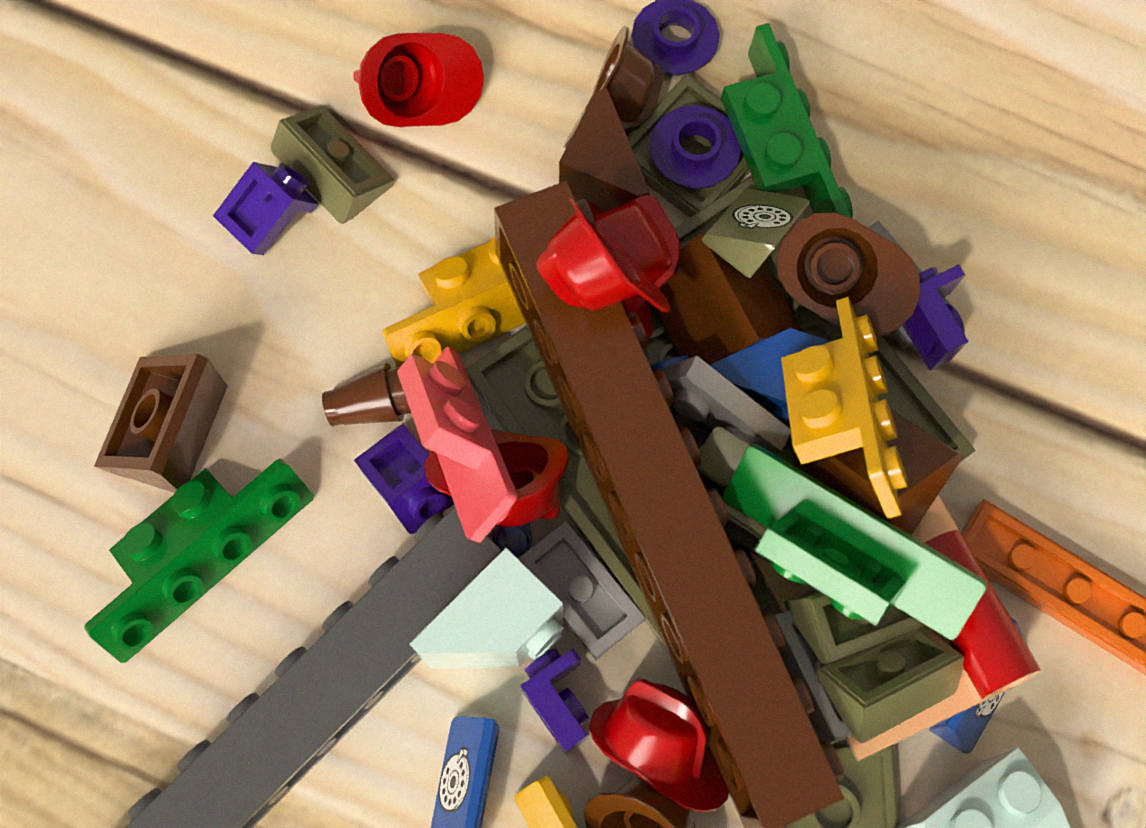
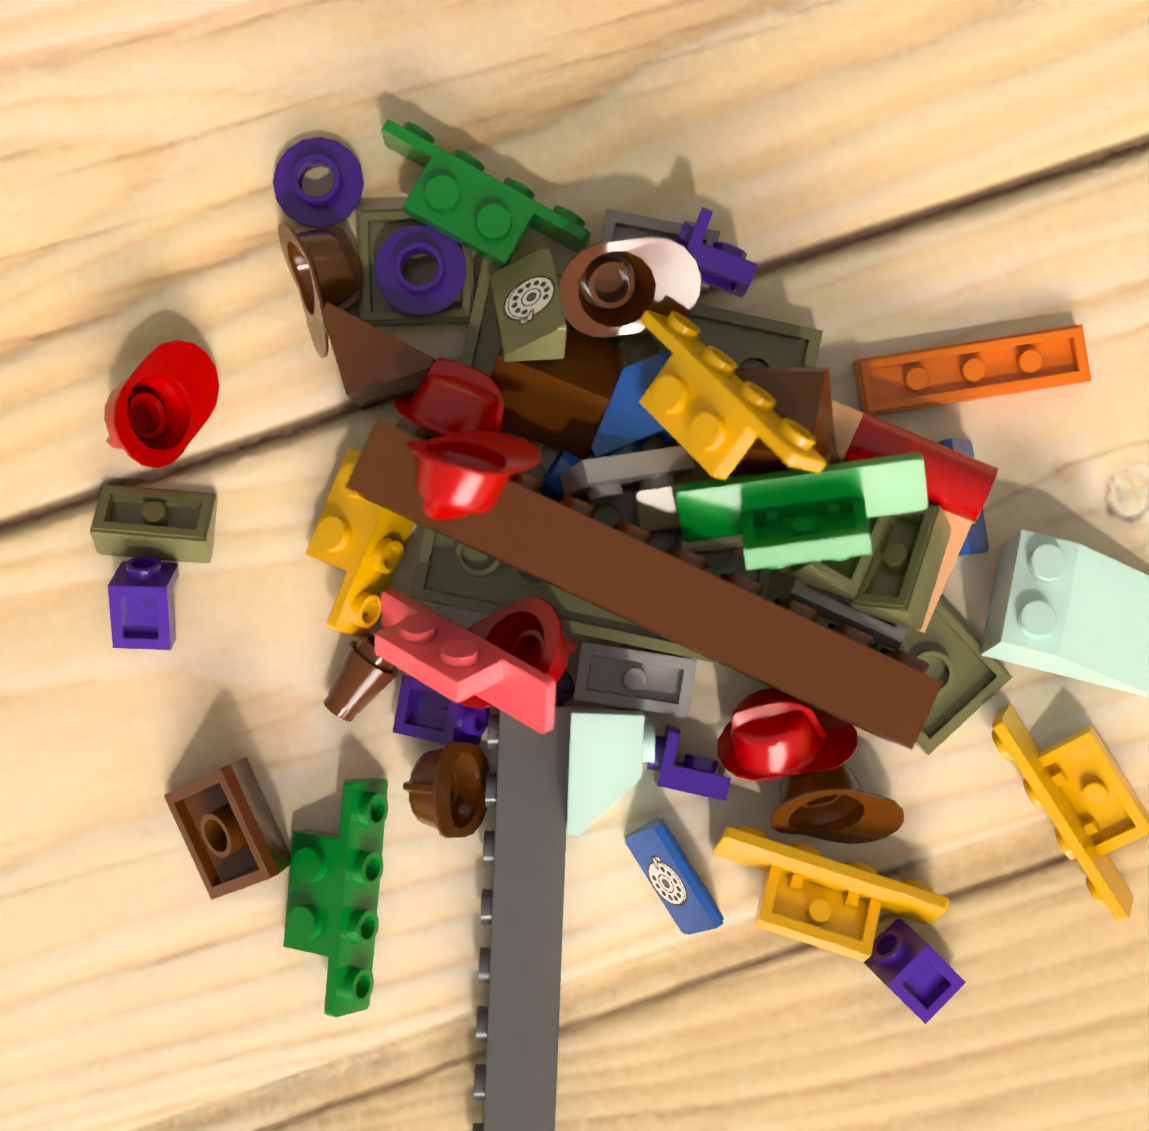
camera: 45 degrees left, 15 degrees up
none -> reddish brown piece [403,741,489,838]

